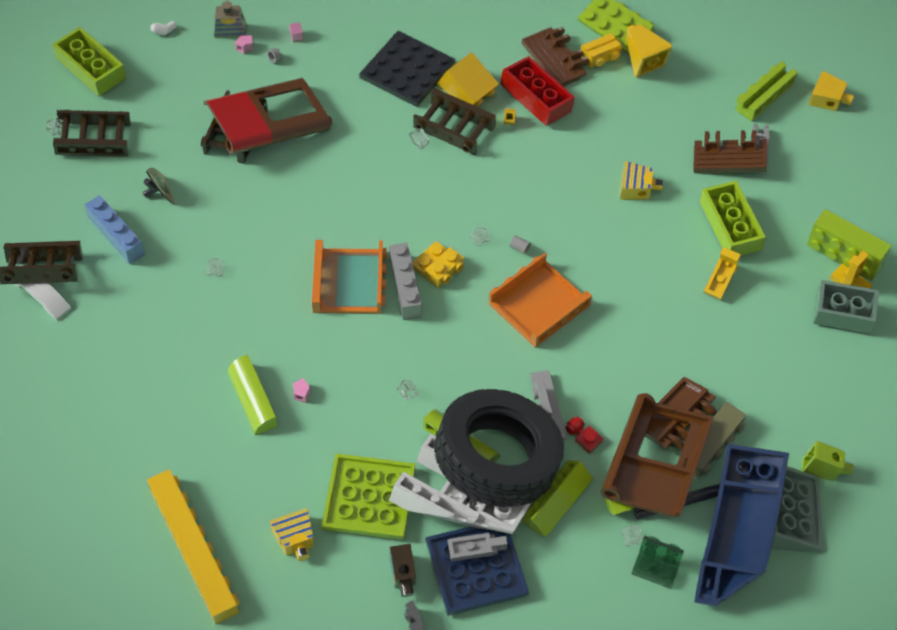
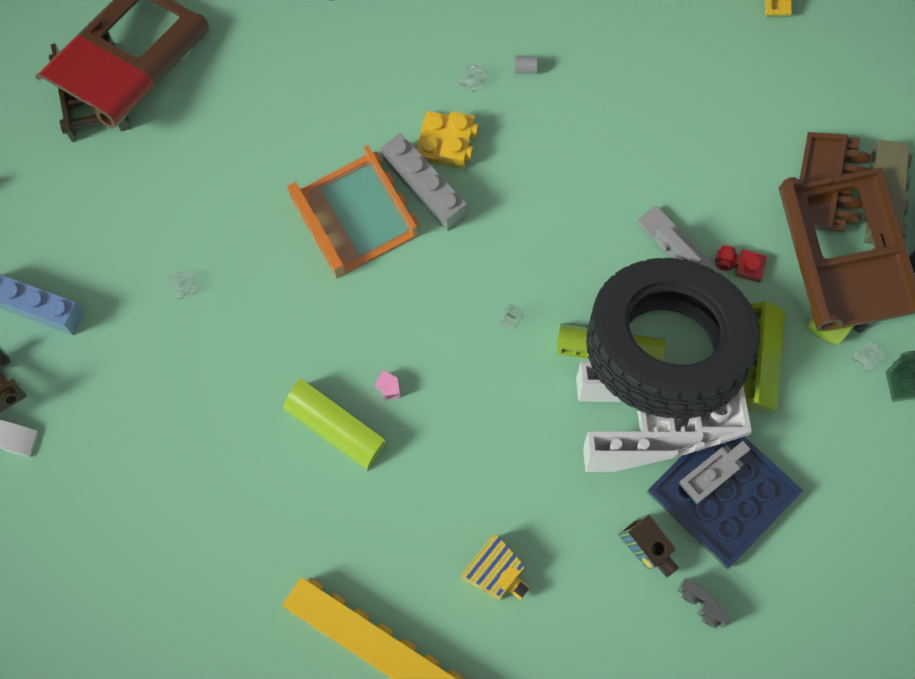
camera: 25 degrees left, 15 degrees up
shield [143,168,174,205] -> none
lime plate [321,453,416,540] -> none
orange panel [489,253,592,348] -> none

